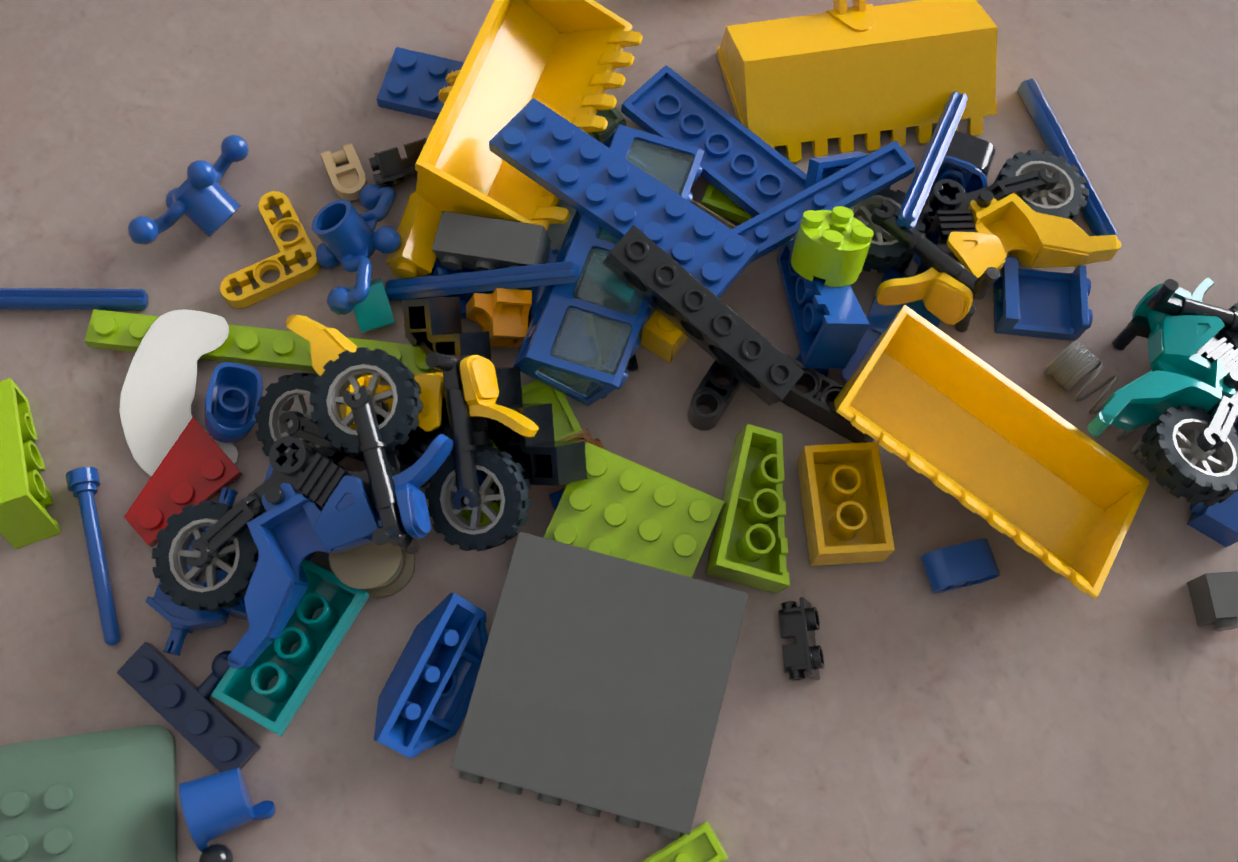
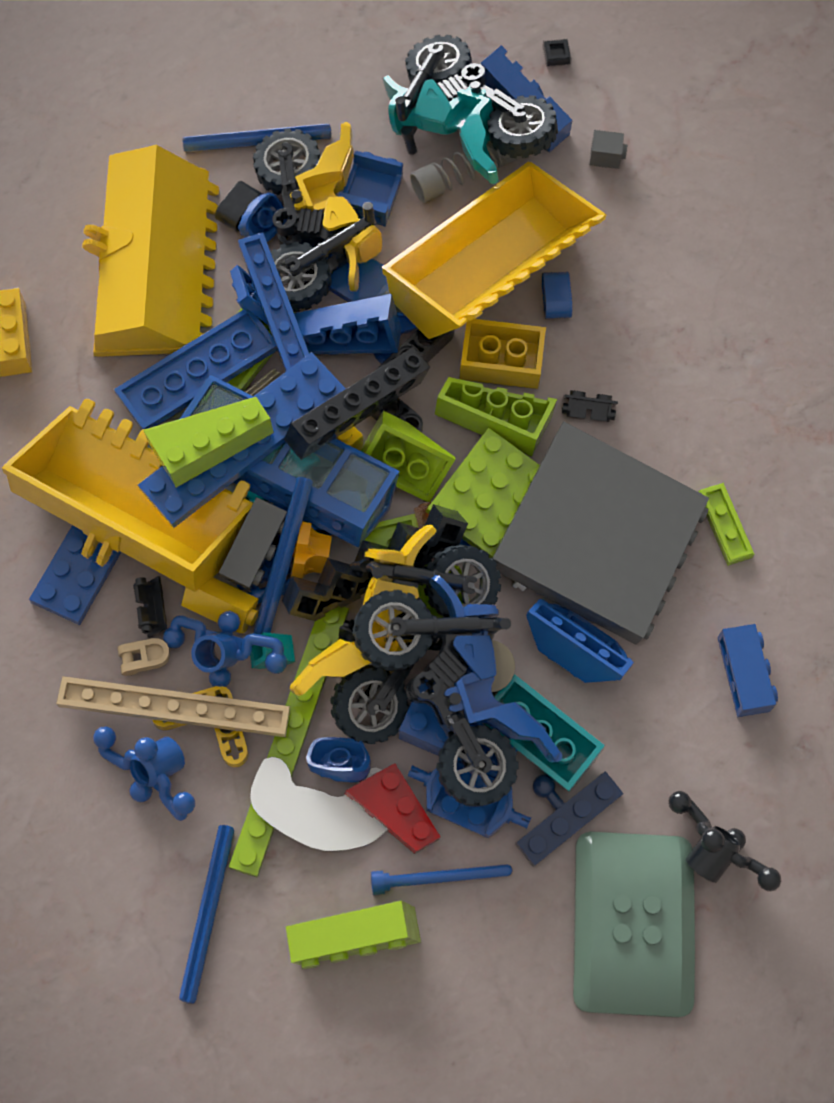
camera: 75 degrees left, 0 degrees up
blue hat [179,767,276,852] -> none
lime brick [791,206,874,287] -> none
axle [896,91,968,229] -> none
none -> tan plate [56,676,290,737]
none -> lime wedge [143,397,274,487]
none -> lime slope [360,410,455,503]

